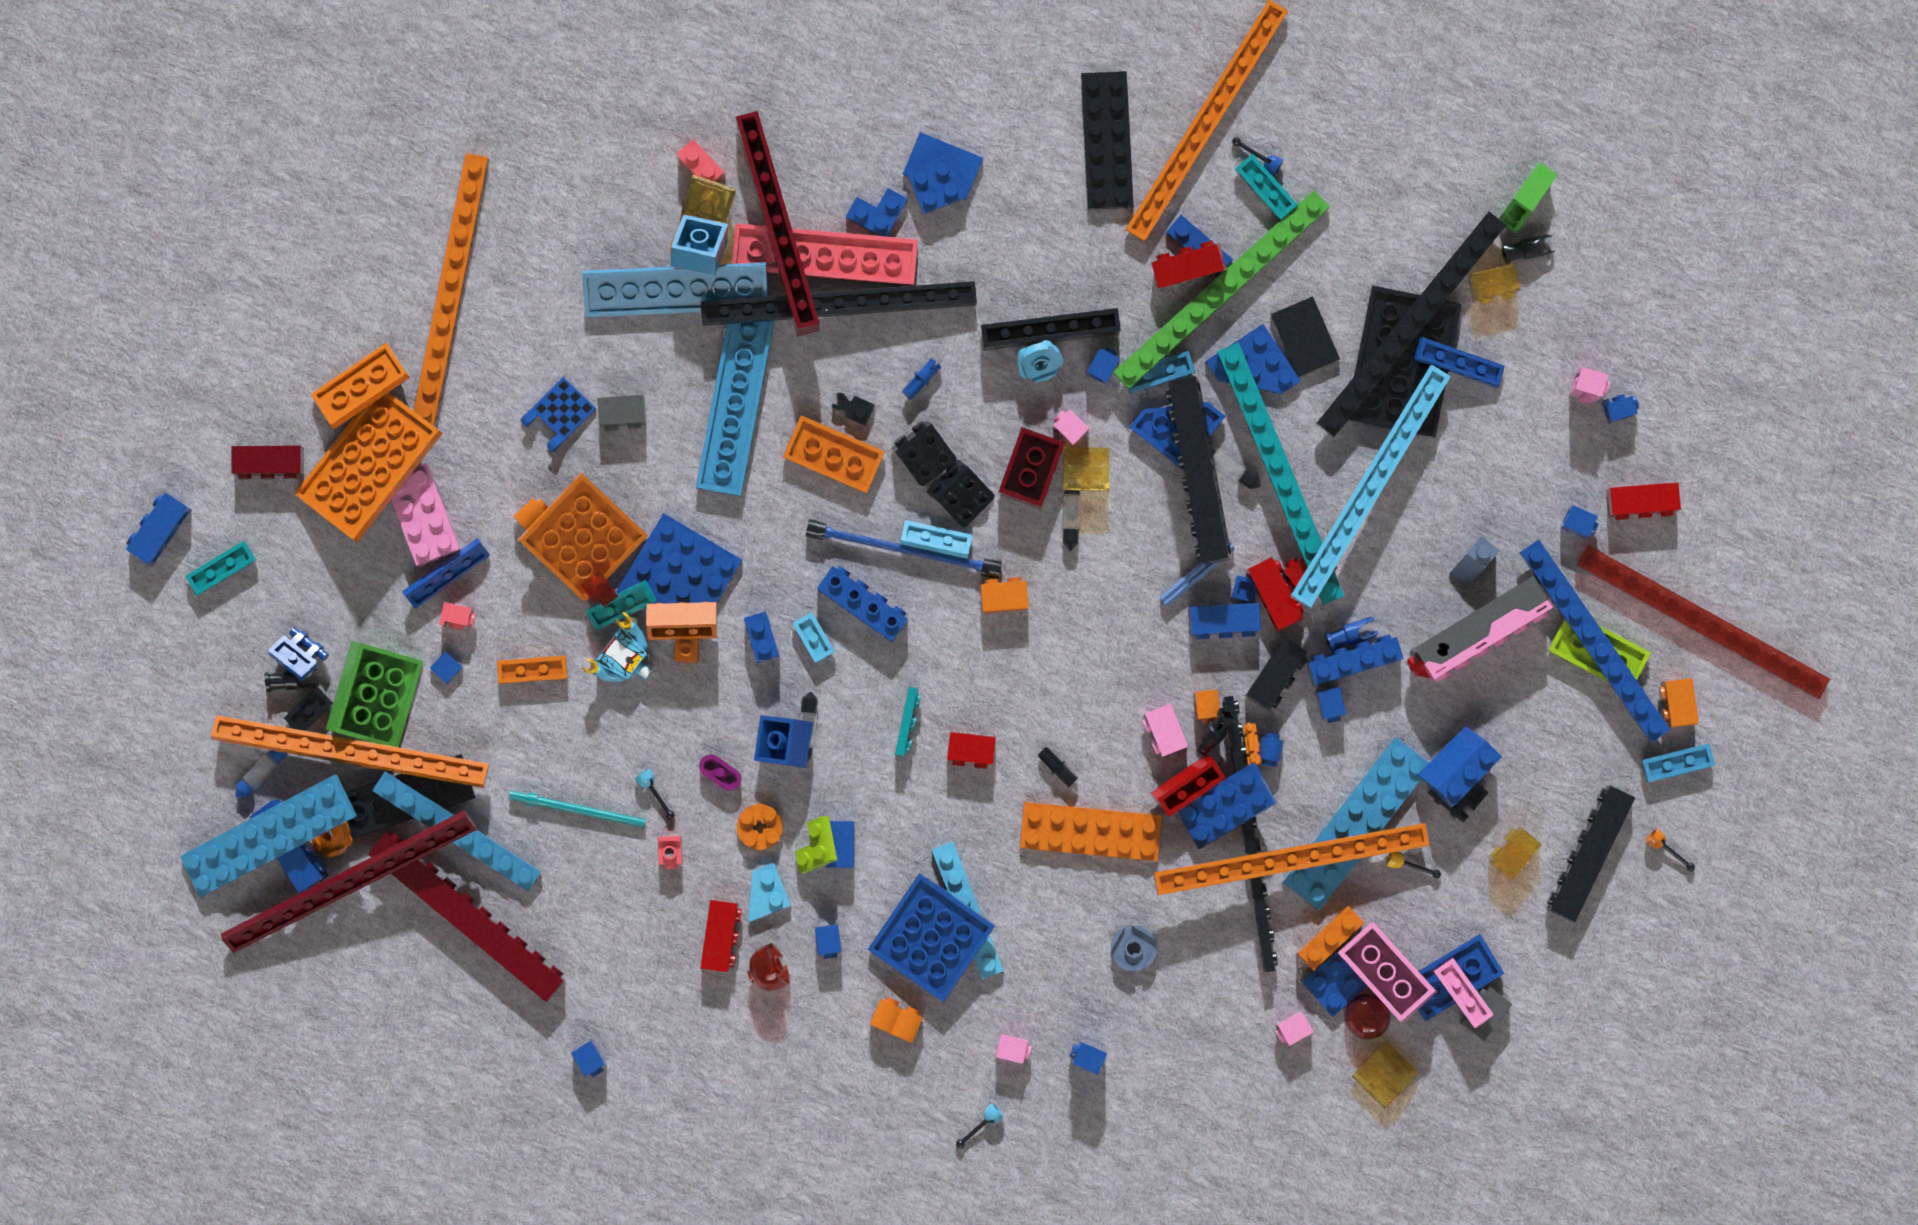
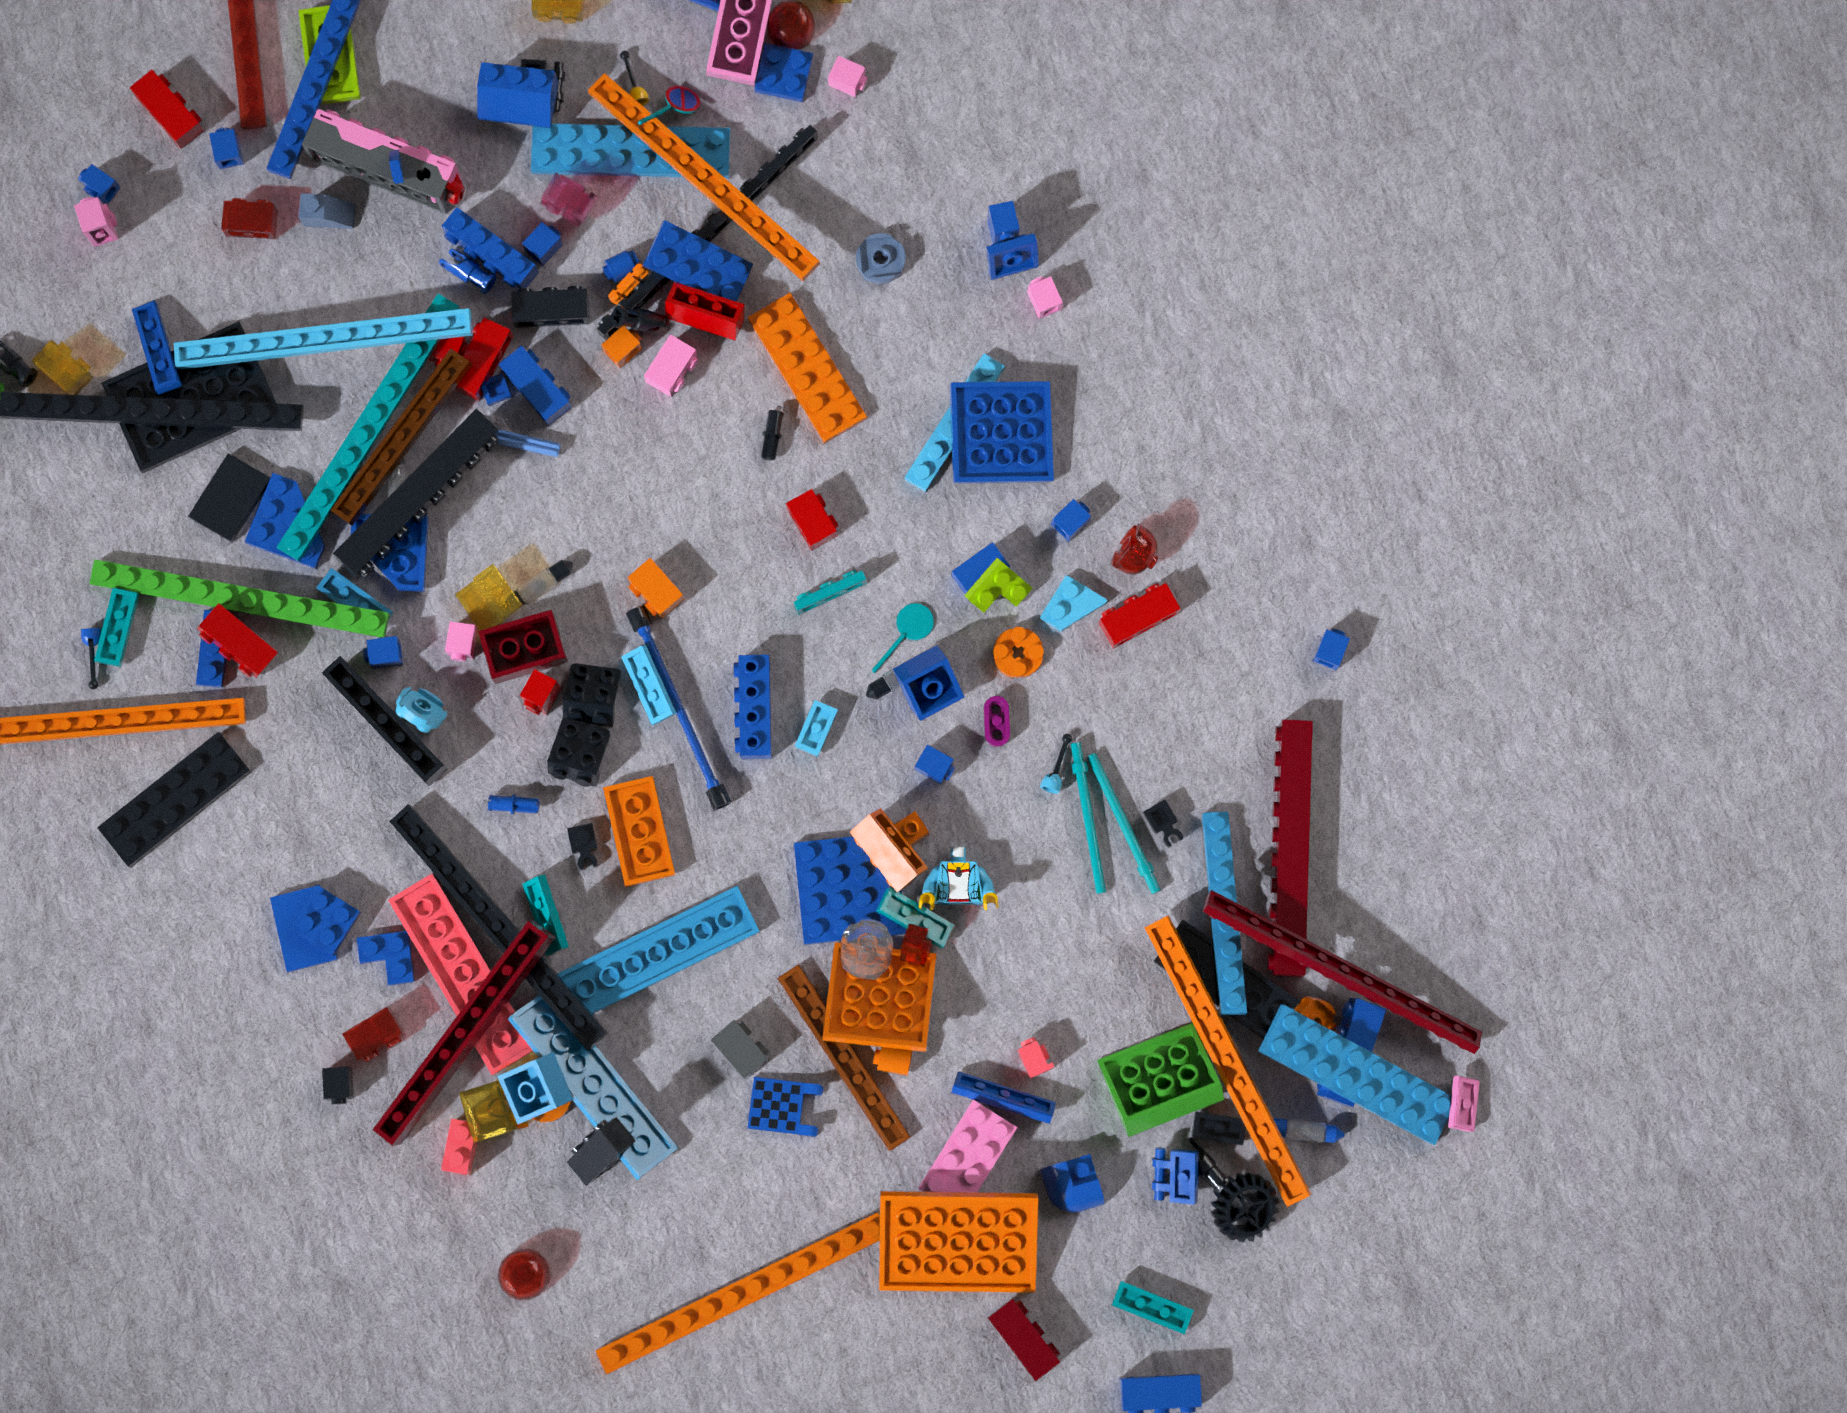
camera: 125 degrees left, 5 degrees down
orange plate [311,342,410,429] -> none
blue tile [430,651,463,684] -> none
orange plate [497,655,568,684] -> none
coral brick [657,836,683,869] -> none
blue brick [744,611,780,663] -> none
orange brick [870,997,923,1043] -> none
hinge [956,1103,1004,1149] -> none
orange brick [1296,906,1364,970] -> none
none -> clear red brick [221,198,278,239]
none -> black brick [322,1066,354,1105]
none -> reddish brown plate [331,349,473,526]
none -> clear red brick [342,1007,406,1063]
none -> blue tile [389,150,404,184]
none -> clear red cylinder [498,1248,550,1301]
none -> red brick [519,669,562,716]
none -> teal plate [522,875,569,956]
none -> clear pink brick [540,172,598,228]
none -> black brick [567,1116,636,1186]
none -> piece [638,86,701,125]
none -> dark orange tile [777,964,911,1152]
none -> clear brick [841,919,893,980]
none -> teal piece [872,603,934,673]
none -> blue brick [915,745,955,784]
none -> blue plate [986,233,1039,280]
none -> blue brick [1040,1154,1105,1213]
none -> teal bar [1071,742,1106,894]
none -> black plate [1143,799,1183,848]
none -> black gear [1210,1172,1280,1243]
none -> bright pink plate [1448,1076,1480,1132]

